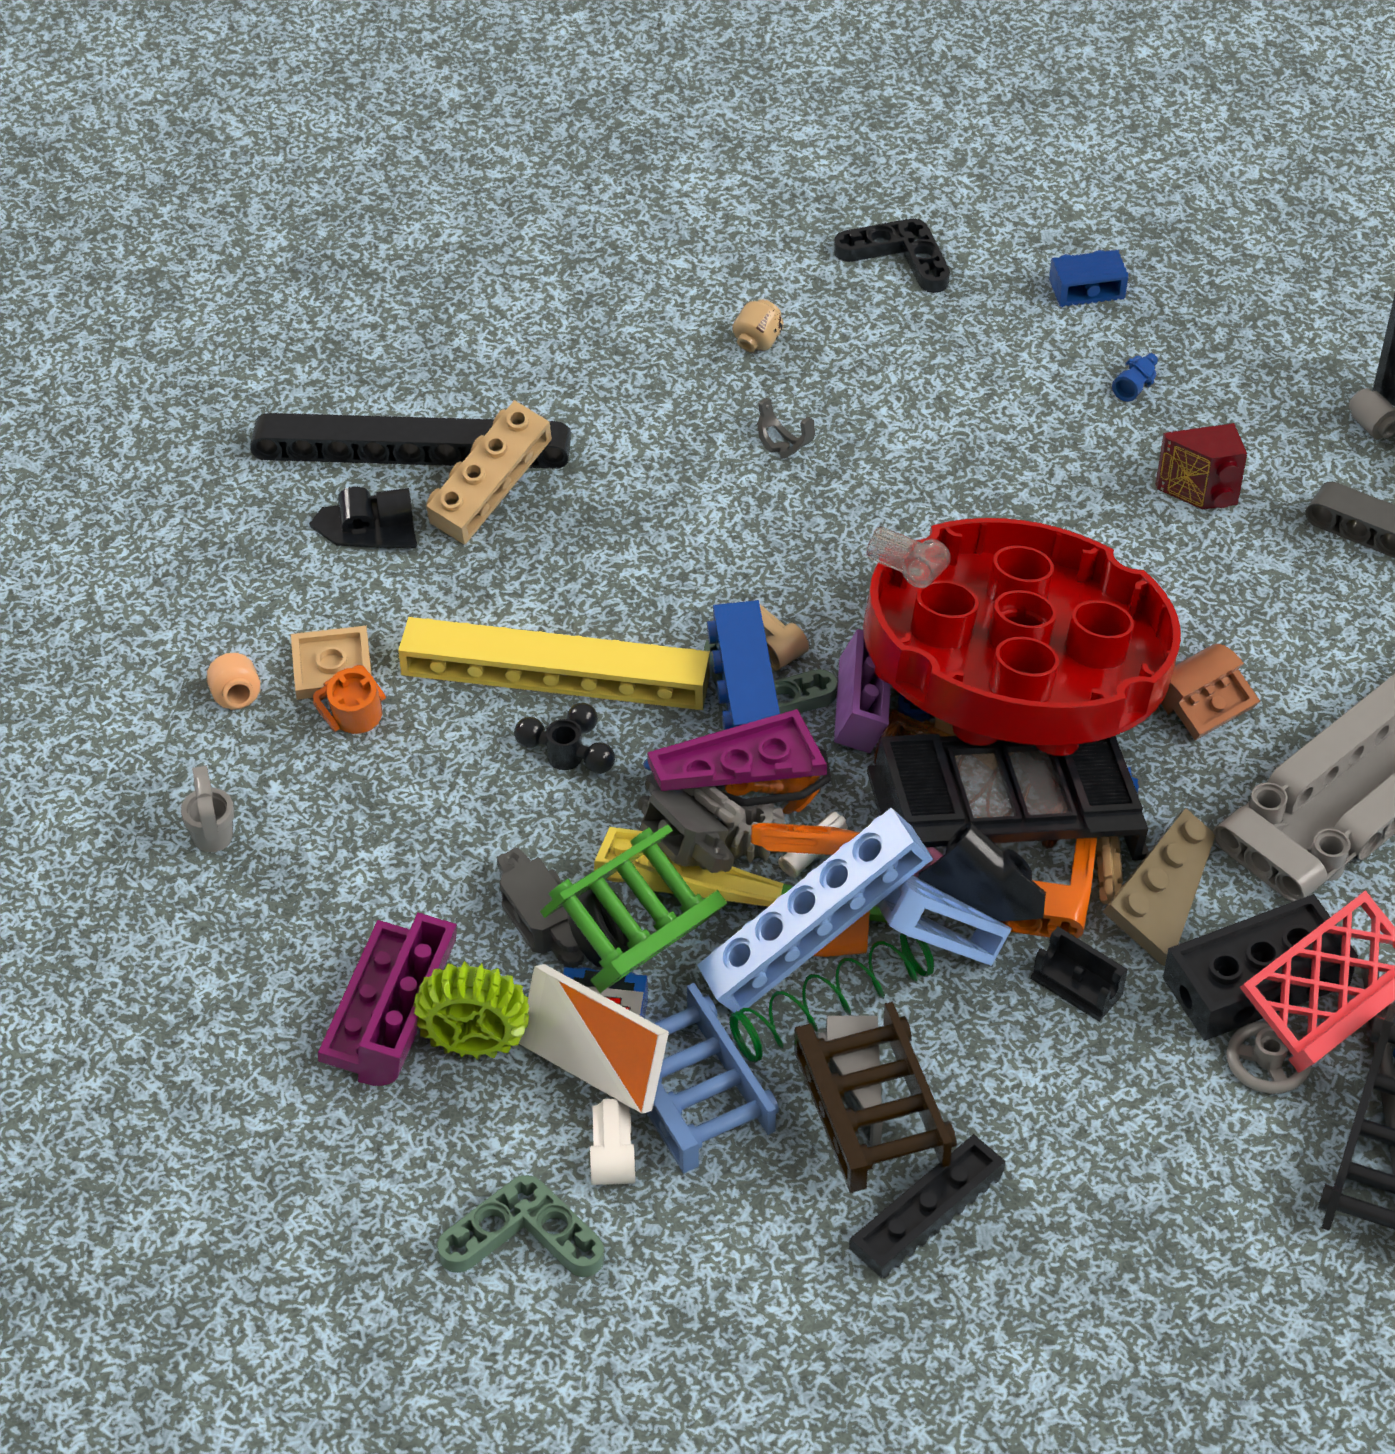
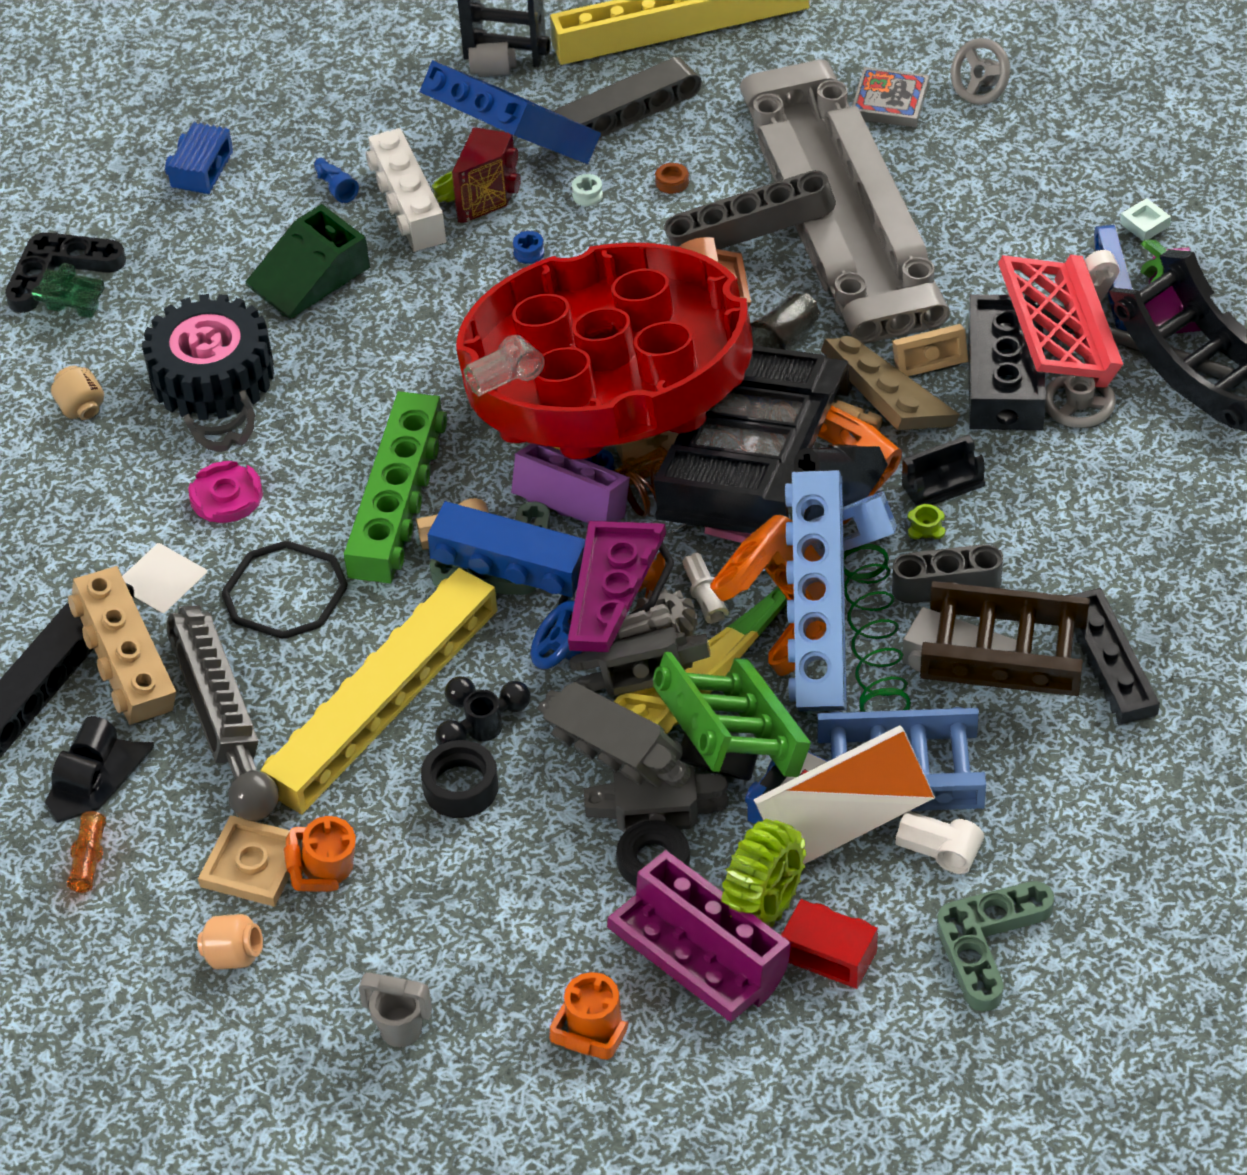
camera: 60 degrees left, 0 degrees up
none -> clear green hips [32,263,105,318]
none -> clear orange pin [67,811,106,893]
none -> white sticker [122,543,207,613]
none -> black wheel [142,294,274,420]
none -> dark grey gear [167,605,279,821]
none -> dark pink tile [188,461,263,523]
none -> black piece [222,541,348,639]
none -> dark green slope [245,204,370,320]
none -> bright green brick [344,391,447,584]
none -> white brick [366,128,446,252]
none -> blue window [419,60,601,164]
none -> black tyre [421,740,498,818]
none -> blue bush [513,231,545,264]
none -> dark grey hinge [537,682,691,789]
none -> orange piece [549,972,628,1060]
none -> light aqua bush [572,174,603,206]
none -> black tyre [616,820,690,887]
none -> dark orange tile [655,163,689,194]
none -> dark grey beam [664,170,836,250]
none -> clear smoke plant [750,293,821,350]
none -> red brick [781,899,878,989]
none -> tan tile [892,324,969,377]
none -> dark grey beam [892,544,1003,603]
none -> lime plate [907,504,945,539]

